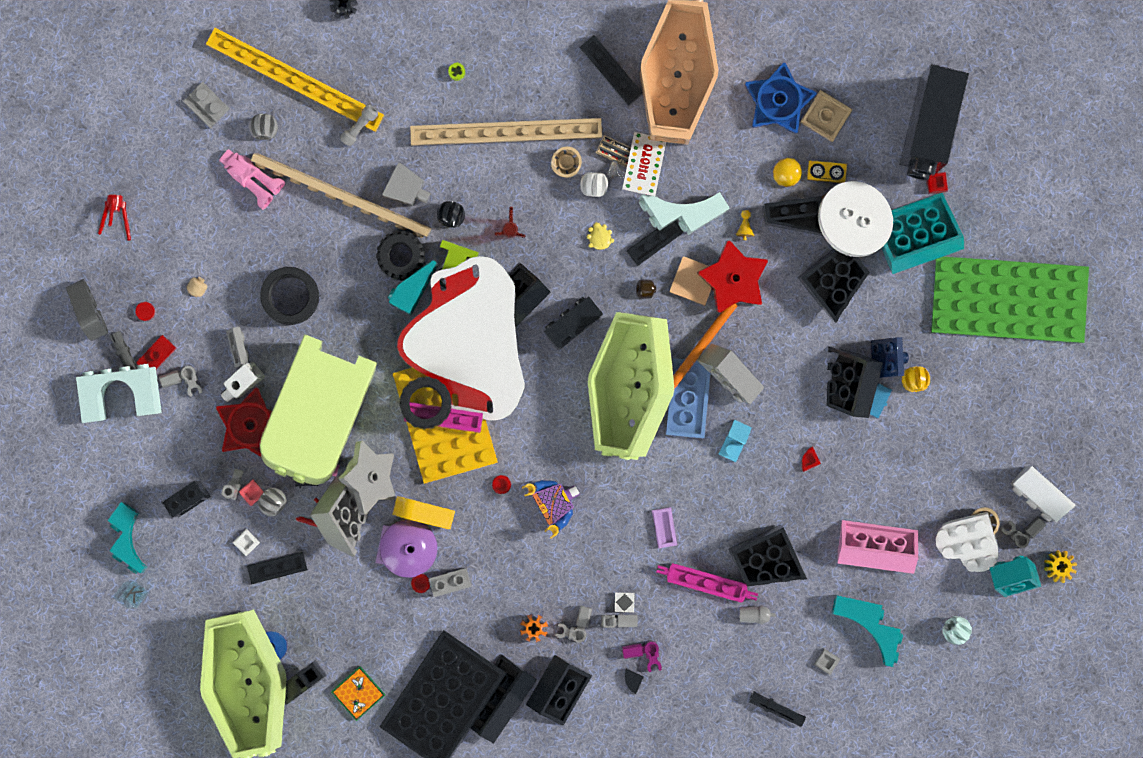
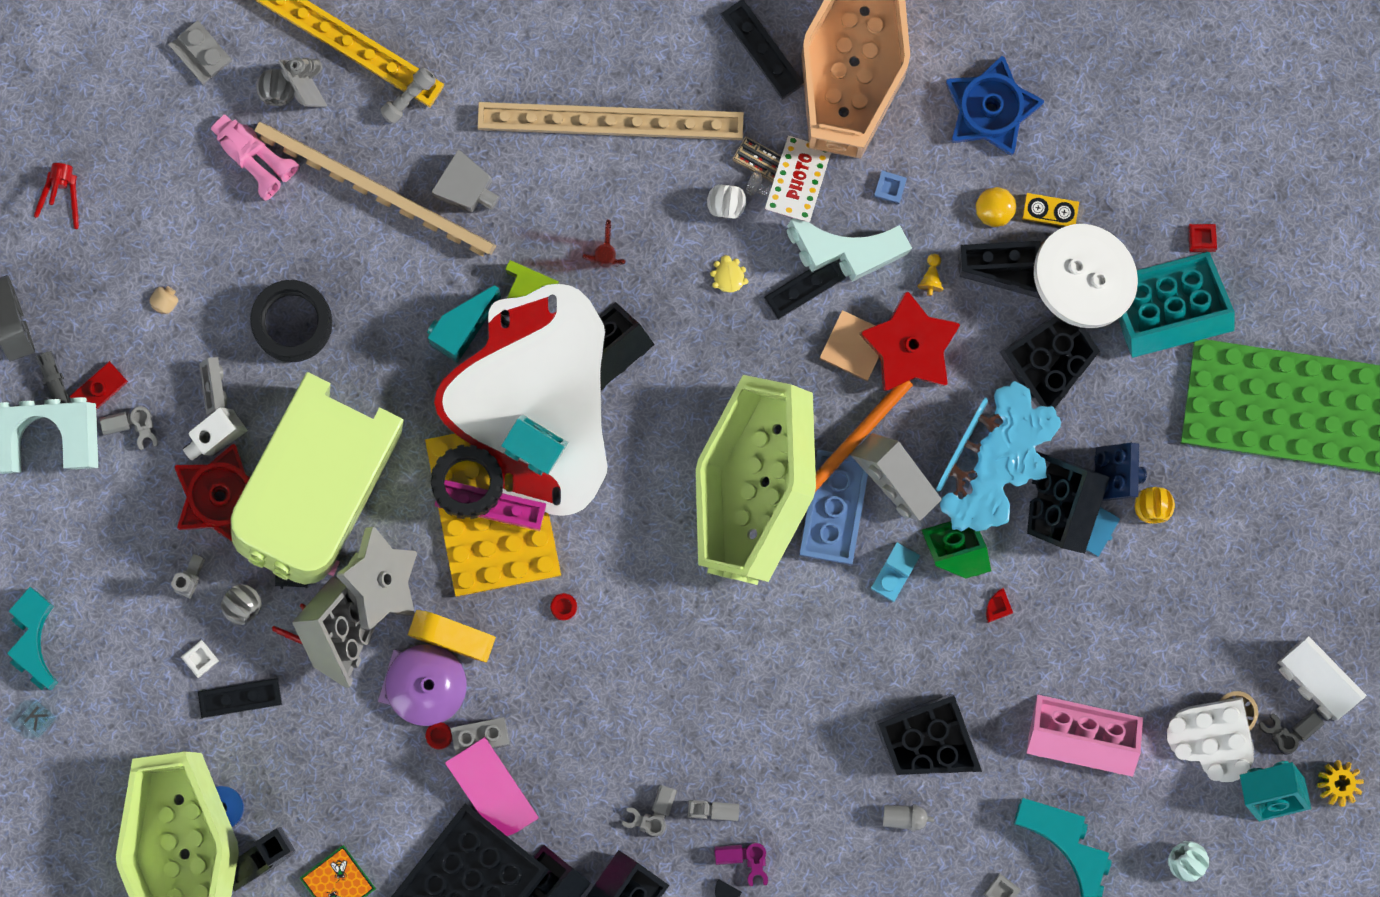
camera: 10 degrees right, 5 degrees down
red tile [135,302,156,321] -> none
black window [162,481,211,518] -> none
coral tile [239,479,264,506] -> none
black tyre [376,231,425,281] -> none
black piece [437,201,465,228] -> none
lime bush [448,63,466,81] -> none
orange piece [520,614,548,643] -> none
torso [522,480,580,539] -> none
black wedge [544,296,603,351] -> none
tan helmet [551,147,582,178] -> none
tile [615,592,634,612] -> none
dark brown piece [636,279,657,299] -> none
lavender tile [652,507,677,548] -> none
dark pink plate [656,563,758,603] -> none
tan tile [800,90,853,142] -> none
black brick [899,64,969,180] -> none
none -> light grey hinge [278,57,327,107]
none -> sticker [445,737,539,836]
none -> teal slope [501,414,569,475]
none -> medium blue tile [874,171,907,204]
none -> green slope [921,521,991,579]
none -> medium azure plant [936,381,1061,531]

